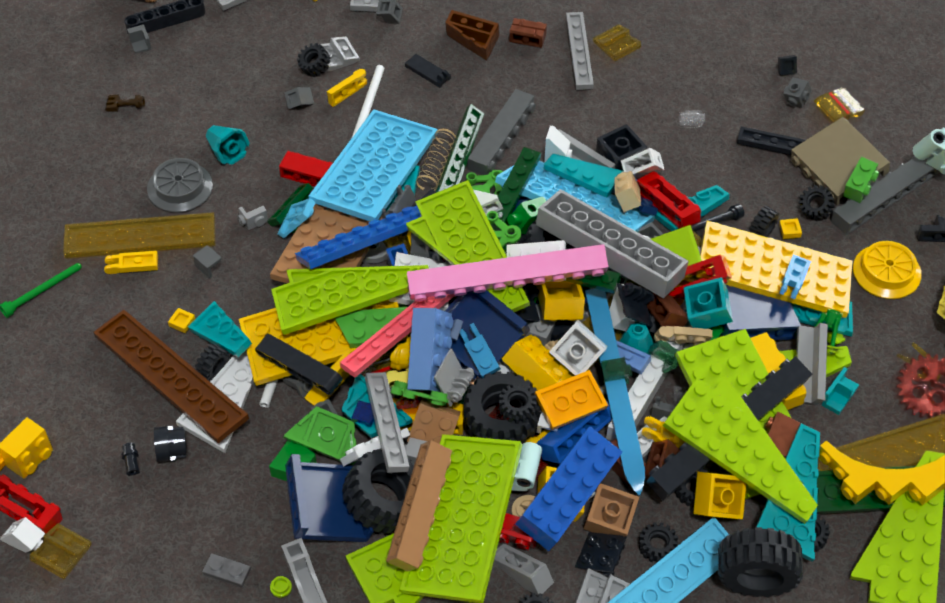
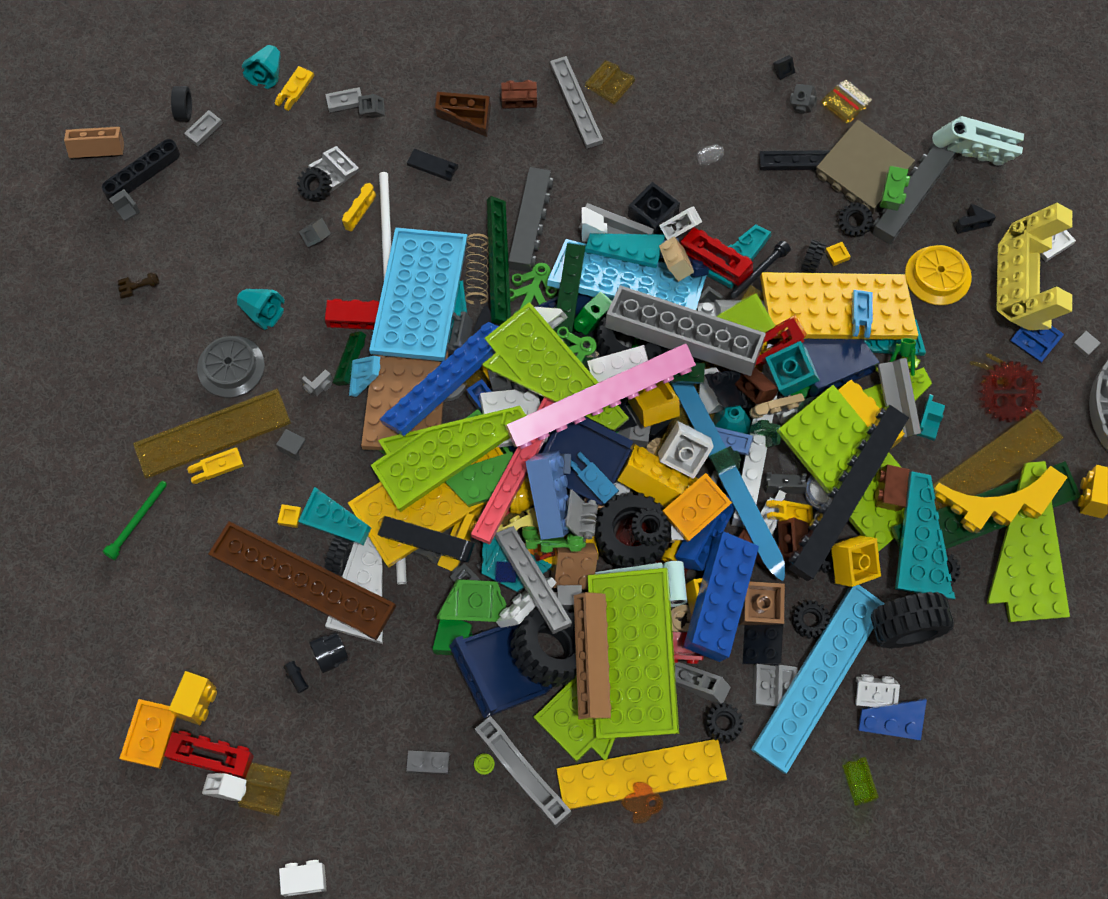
camera: 15 degrees left, 15 degrees up
lime wing [663,375,818,524] -> none

